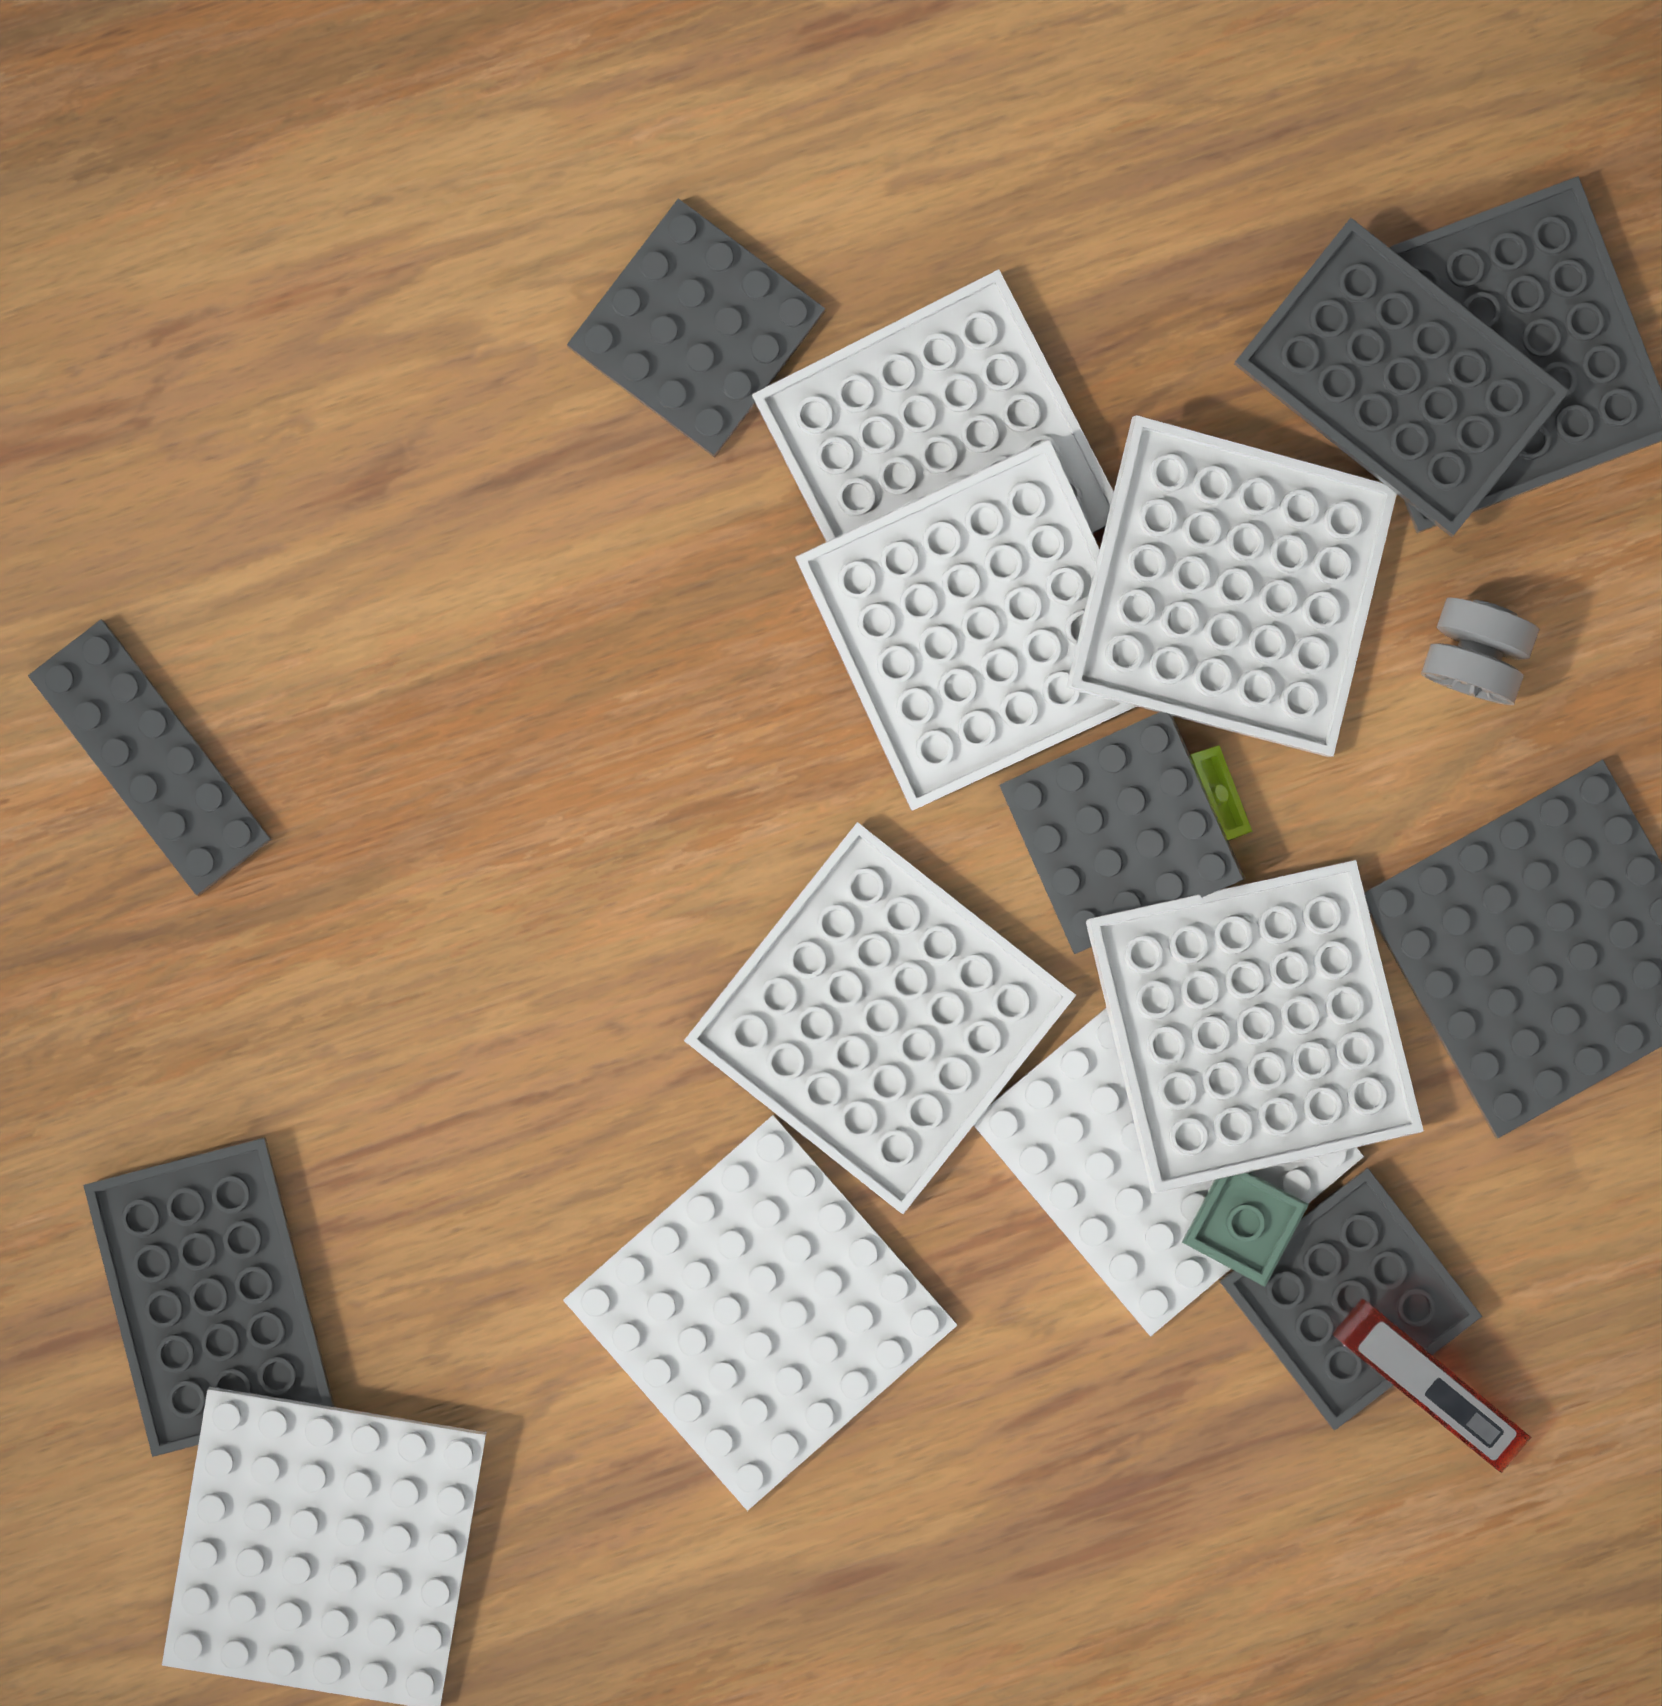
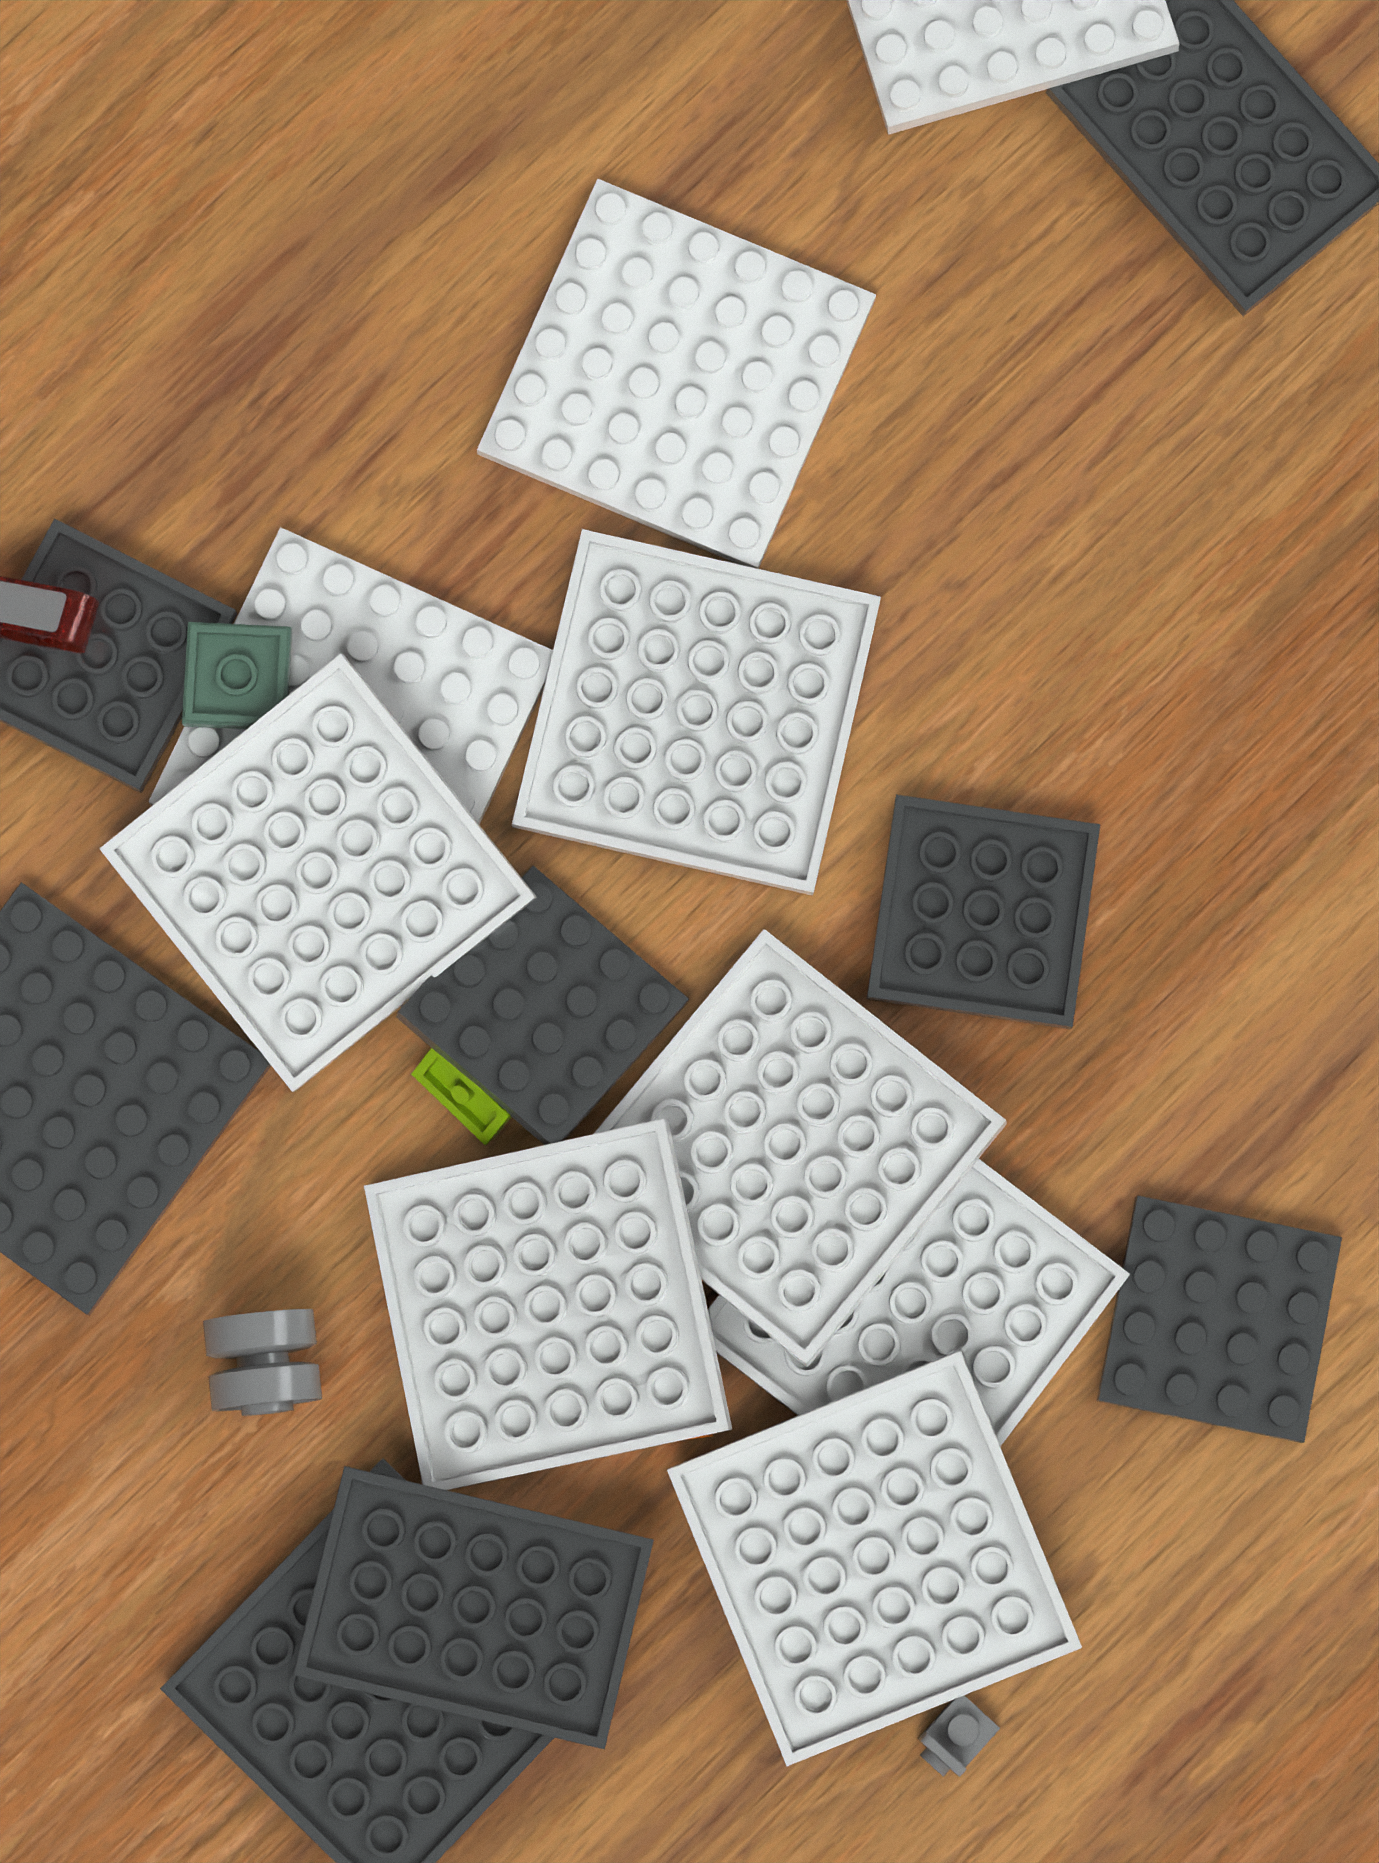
camera: 150 degrees right, 5 degrees down
none -> white plate [667,1350,1082,1766]
none -> dark grey plate [867,794,1100,1029]
none -> light grey bracket [918,1695,1000,1777]

